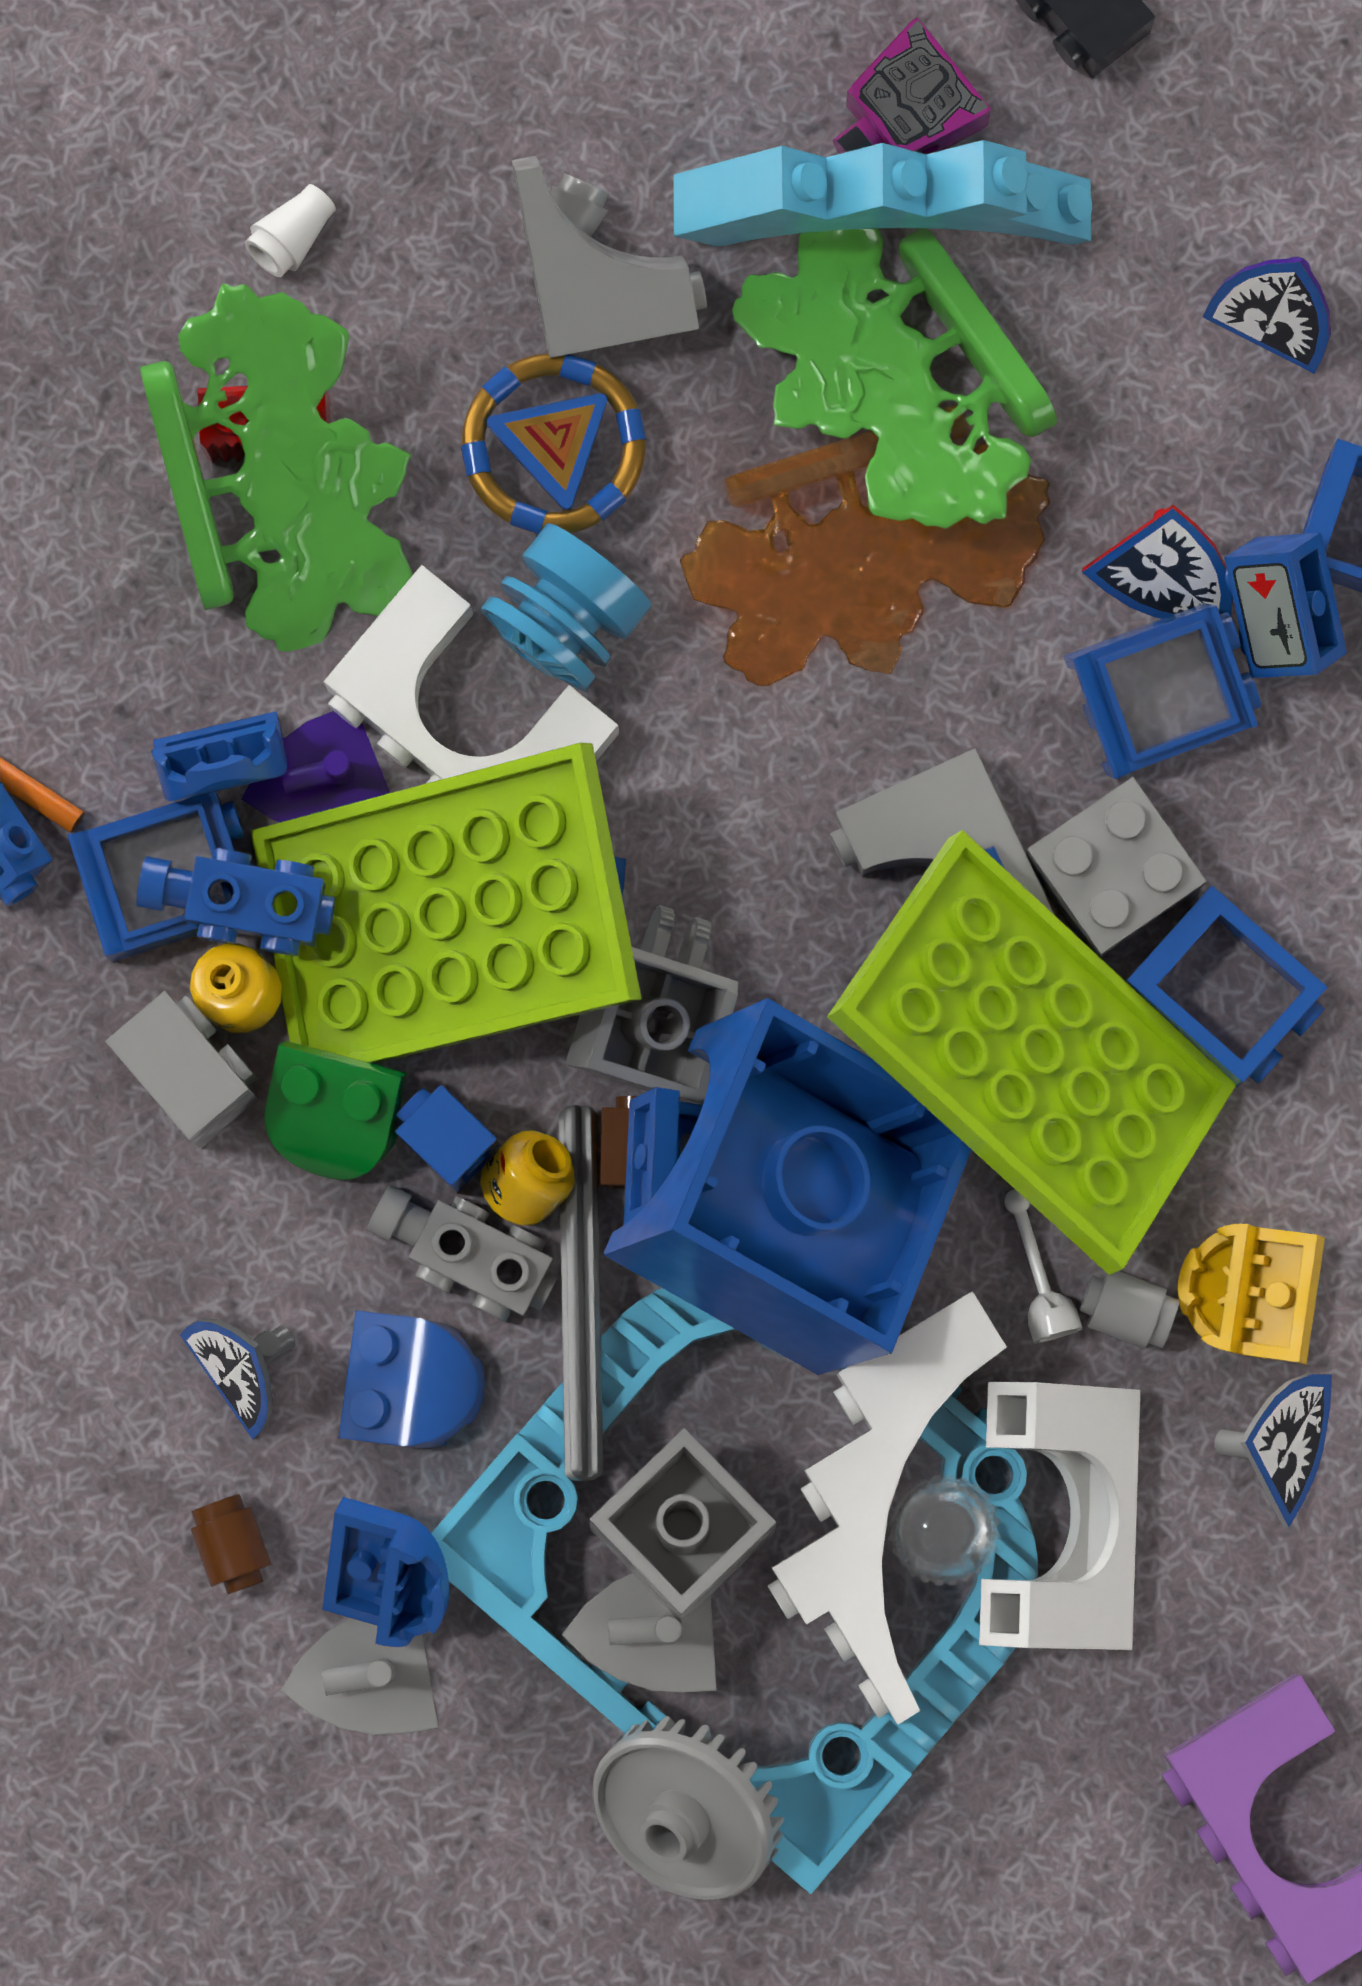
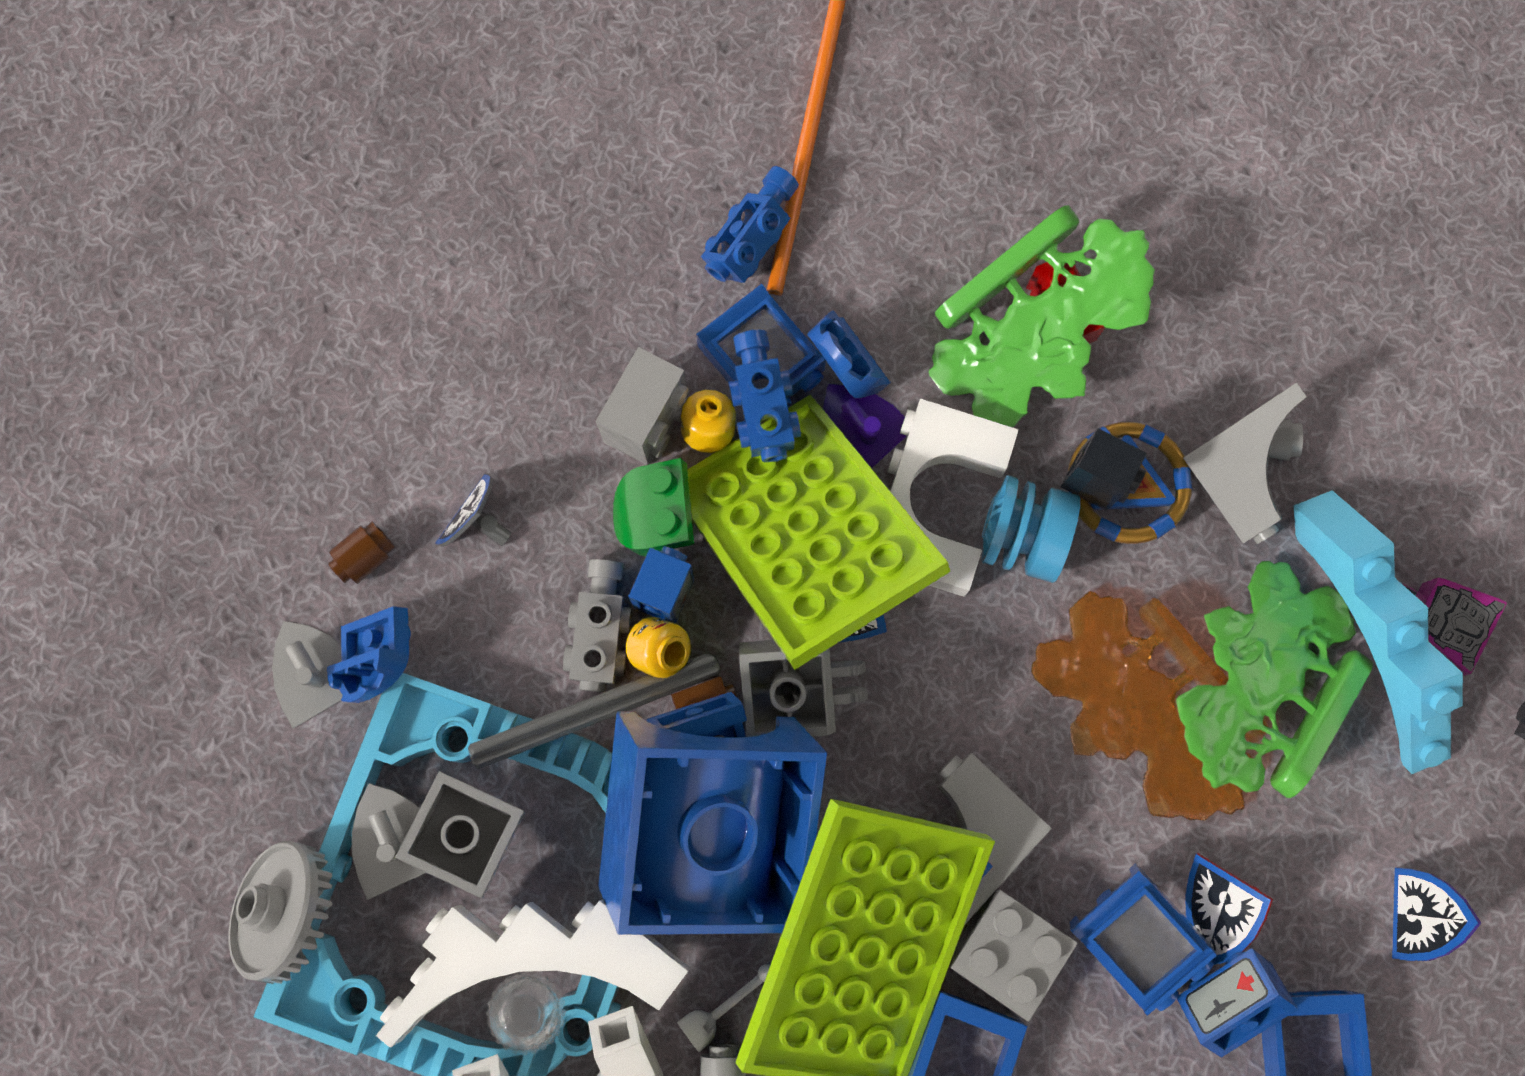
camera: 65 degrees right, 5 degrees down
white cone [245,184,336,277] -> none
blue slope [338,1310,485,1449] -> none
none -> black brick [1060,428,1147,511]

